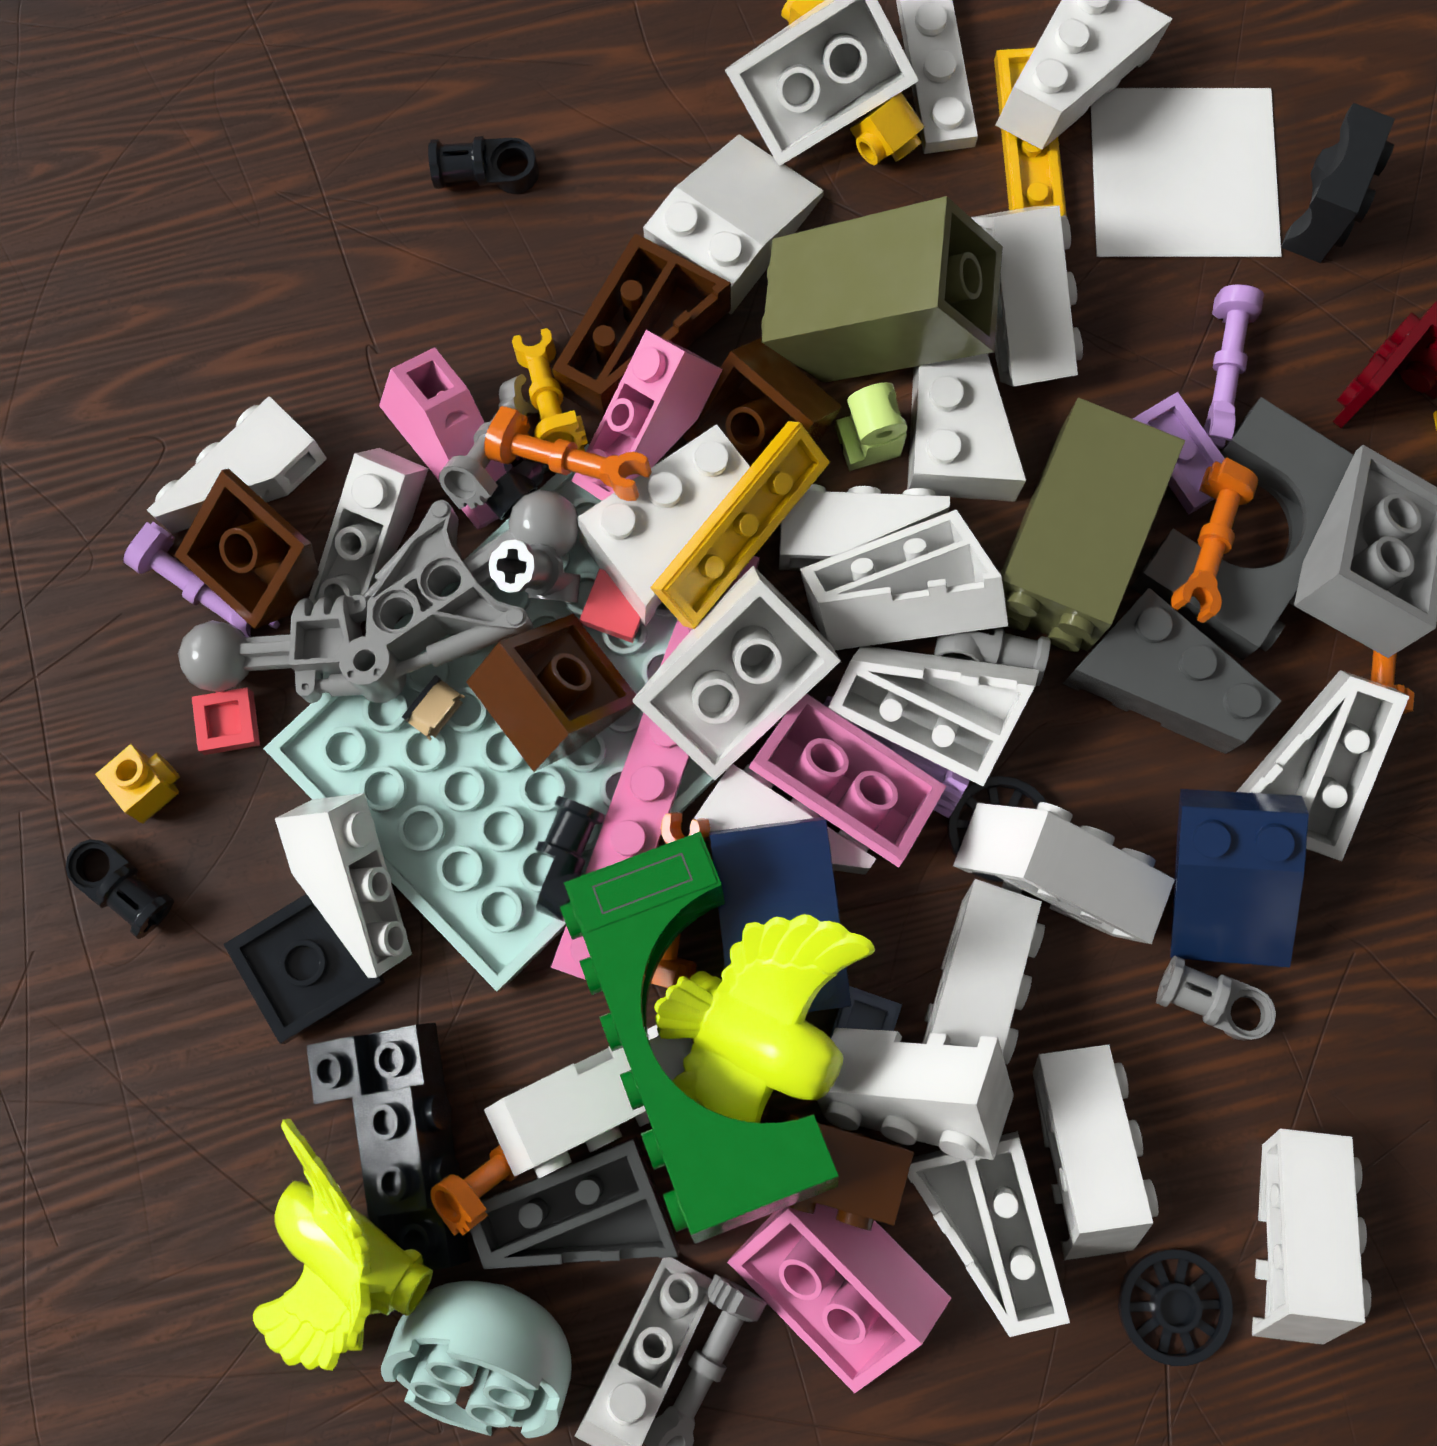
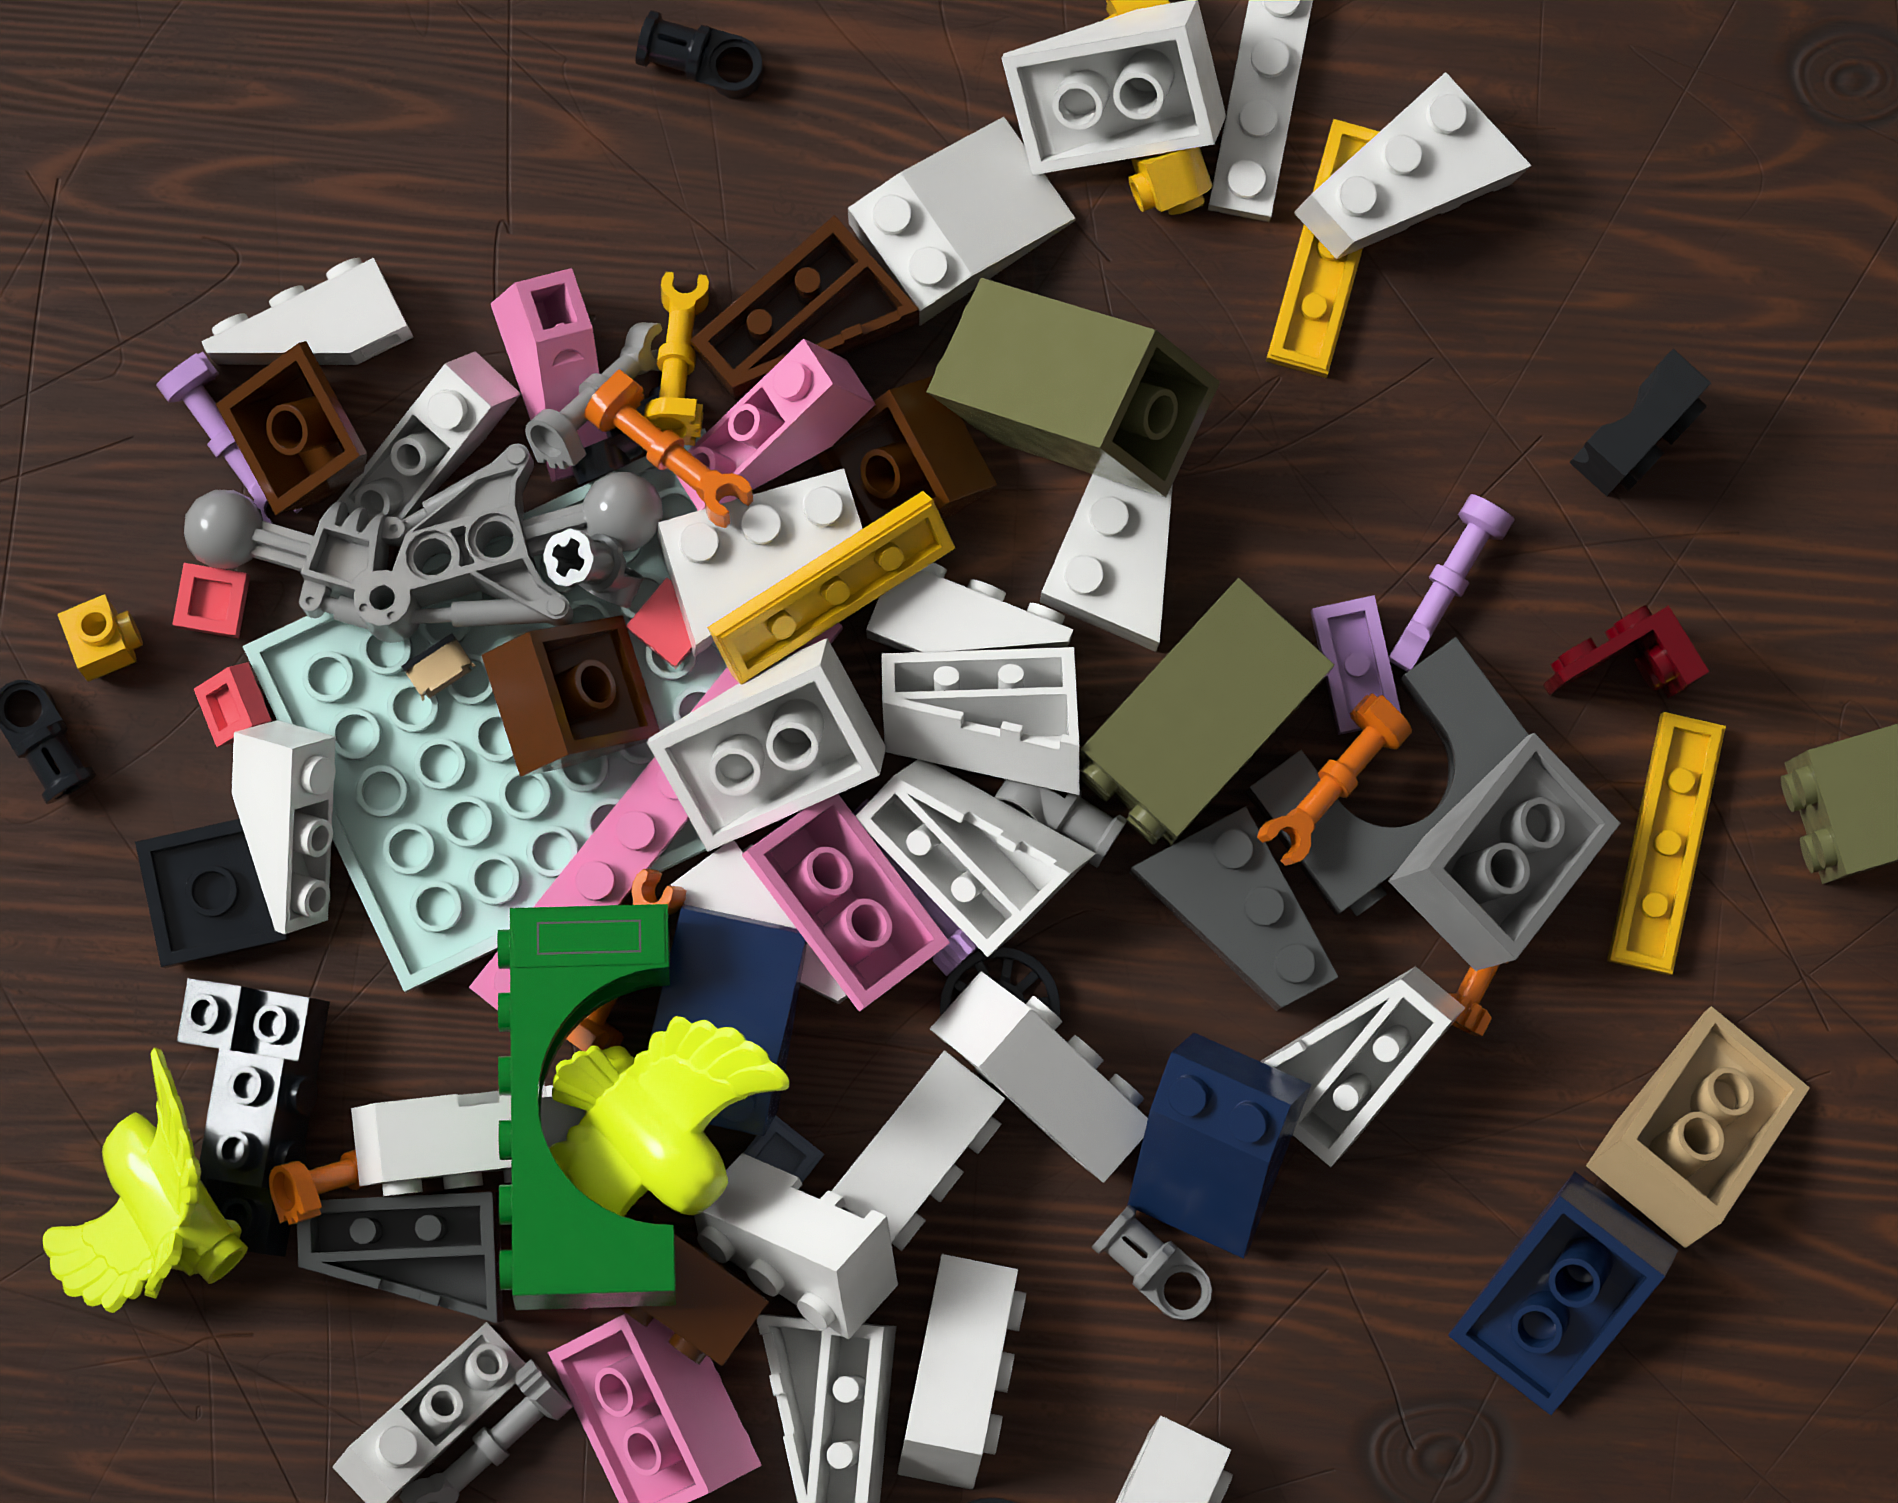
camera: 15 degrees right, 5 degrees up
light aqua cylinder [381,1281,572,1438] -> none
black connector [535,796,605,922] -> none
yellowish green leg [835,382,907,471] -> none
white wedge [971,205,1083,387] -> none
white sticker [1091,88,1282,257] -> none
none -> coral plate [194,662,272,747]

